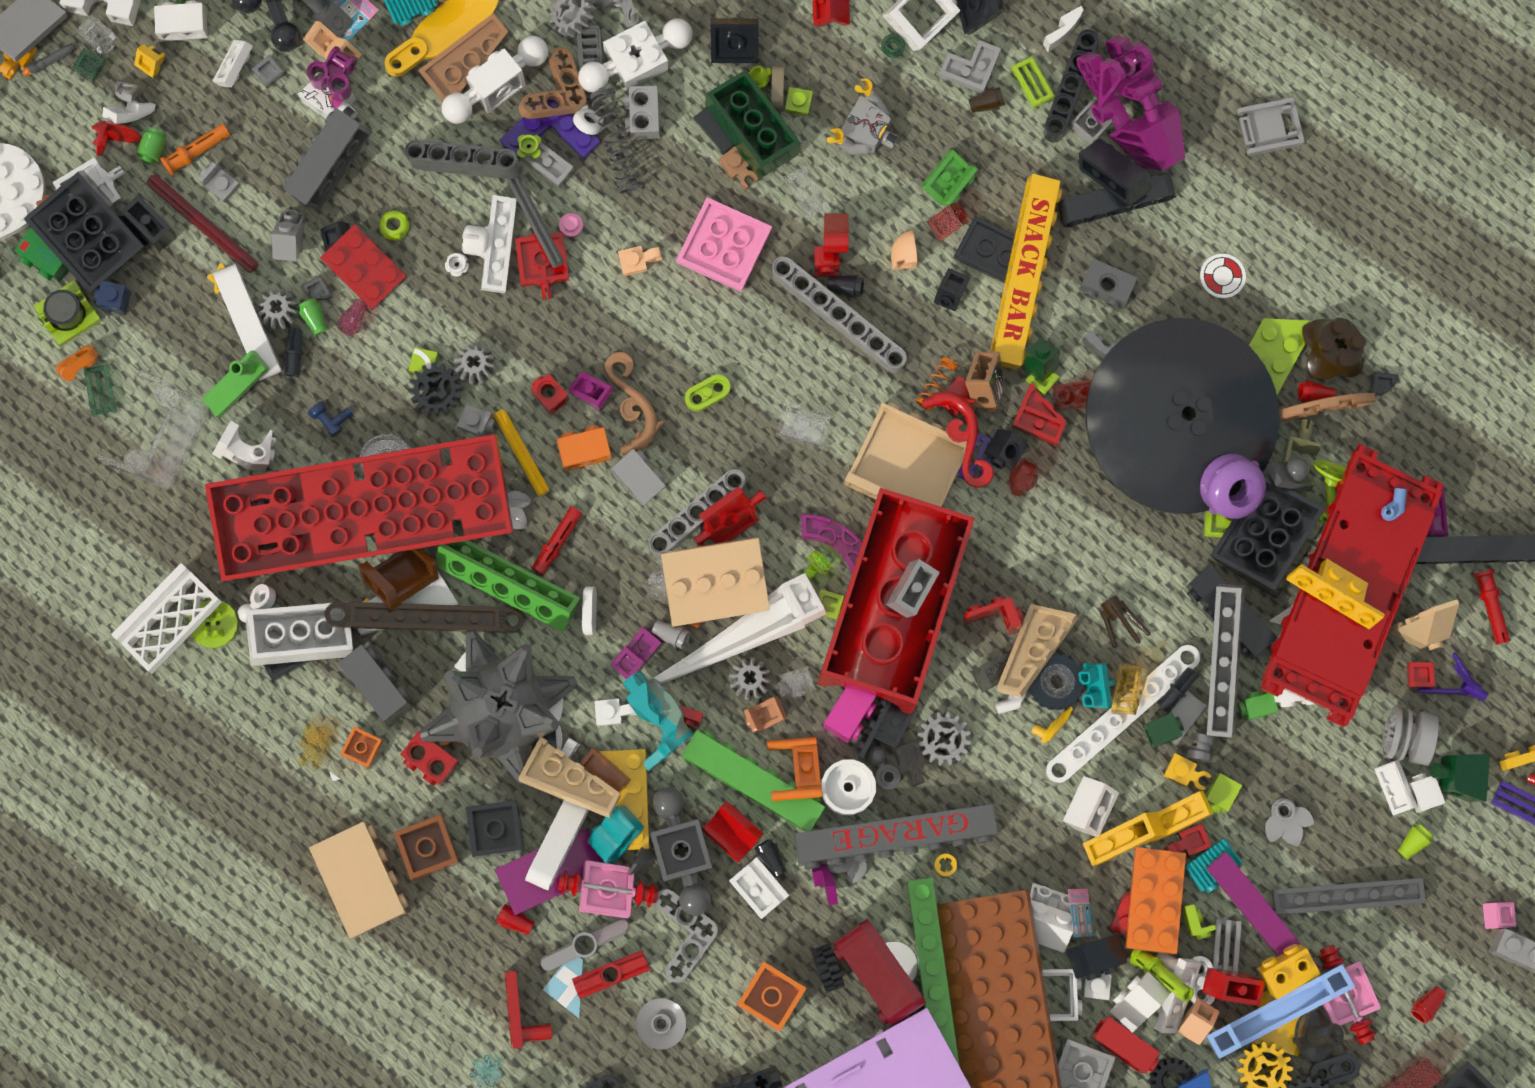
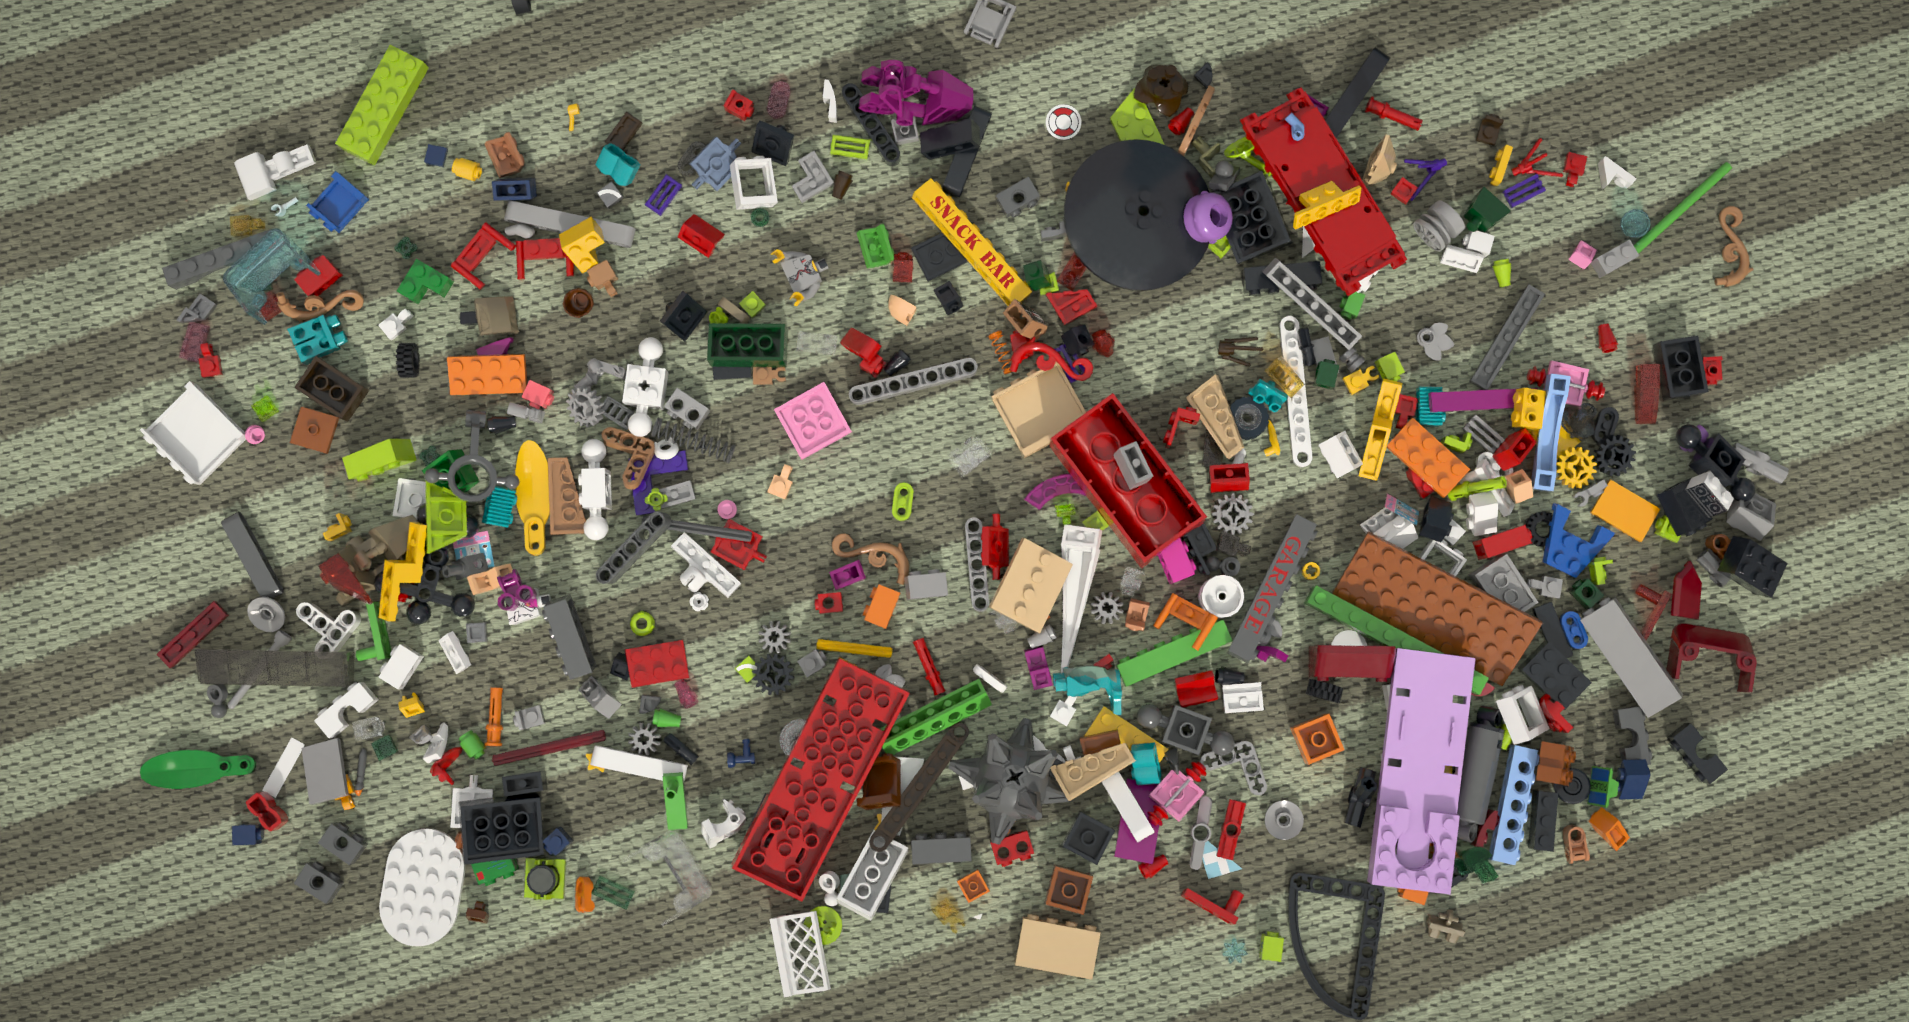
camera: 55 degrees left, 5 degrees up
none -> red brick [1209,463,1250,493]

